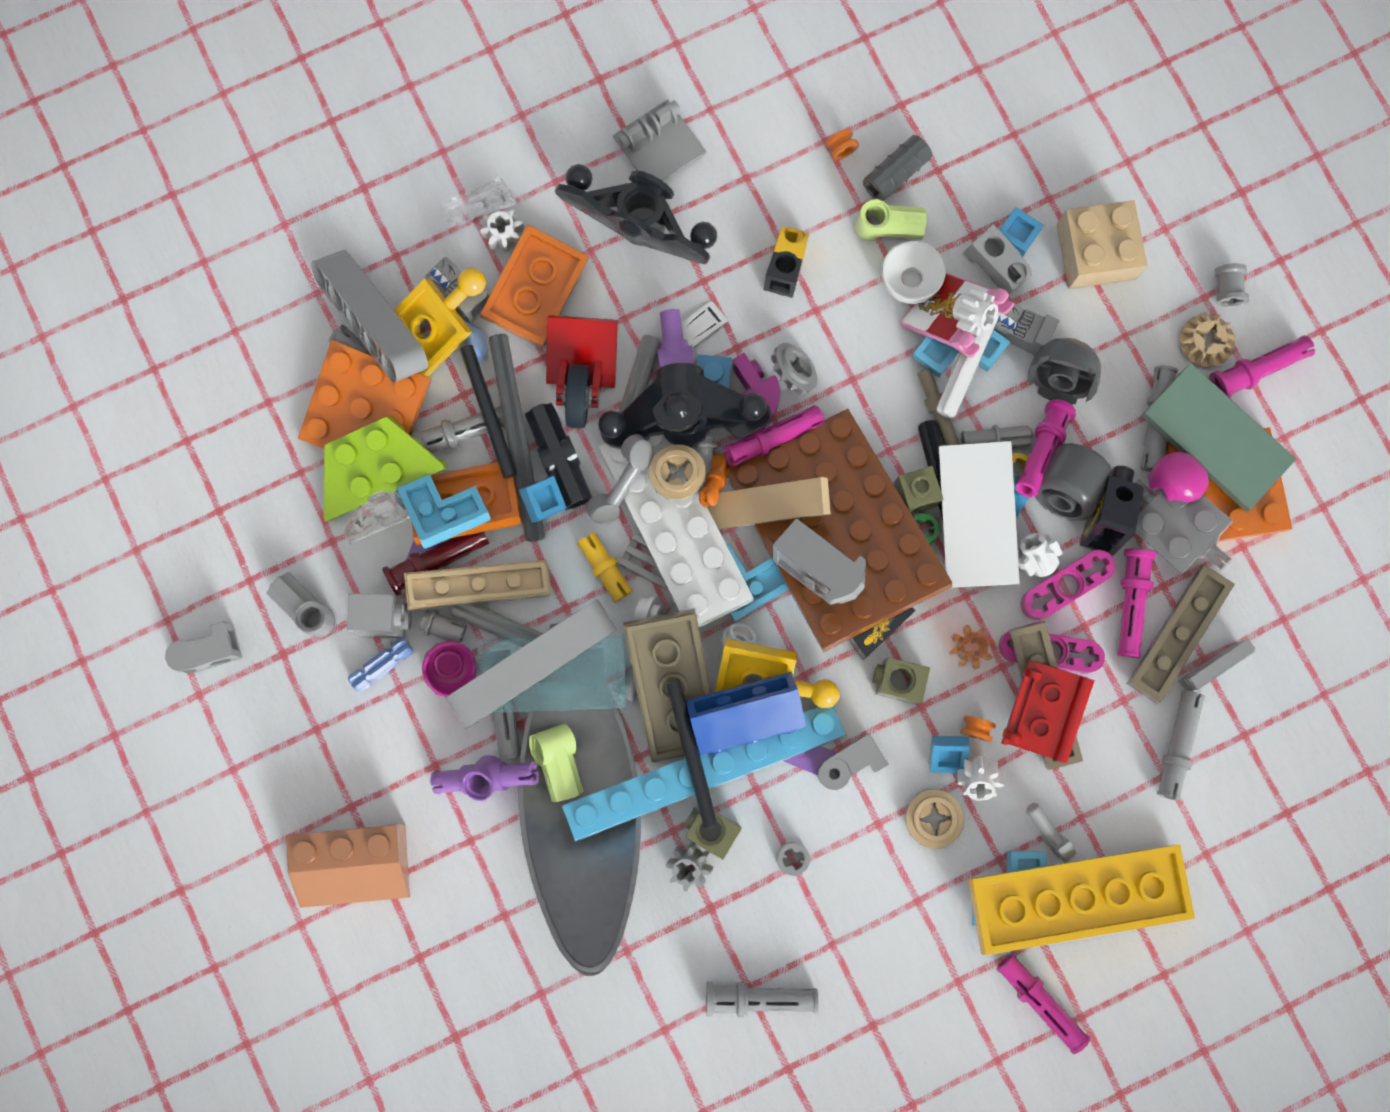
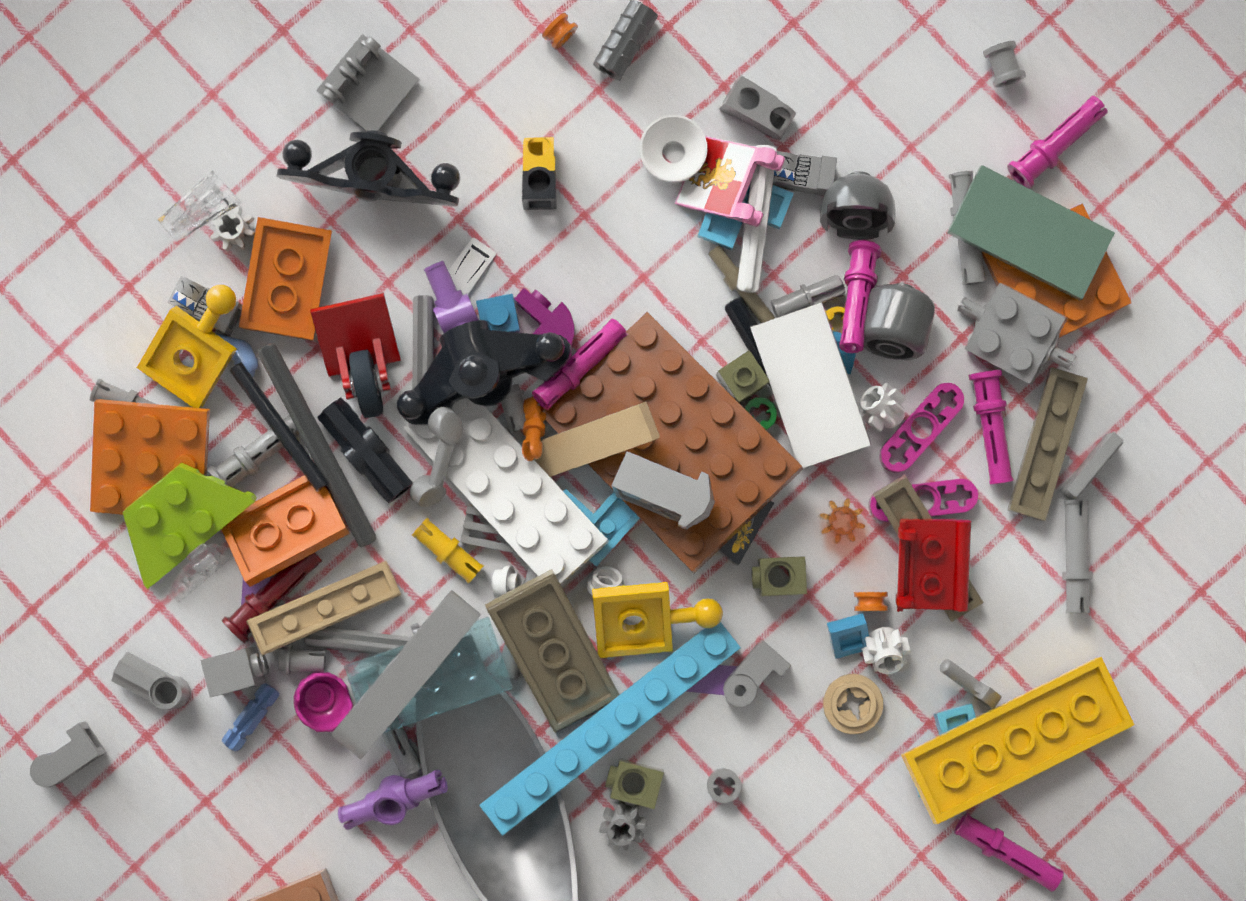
camera: 20 degrees left, 5 degrees up
light grey beam [311,250,428,383] -> none
medium azure plate [397,474,491,549] -> none
dark azure plate [519,476,567,523] -> none
yellowish green piece [529,723,584,802] -> none
tan gear [649,445,706,500] -> none
black bar [666,680,718,828] -> none
brick [686,672,807,755] -> none
light grey gear [771,343,817,395] -> none
yellowish green piece [855,199,927,241] -> none
white gear [953,288,998,336] -> none
dark azure plate [1000,207,1044,257] -> none
tan brick [1057,200,1148,289] -> none
black torso [1079,466,1144,556] -> none
dark pink hair [1147,452,1209,503] -> none
tan gear [1179,312,1237,368] -> none

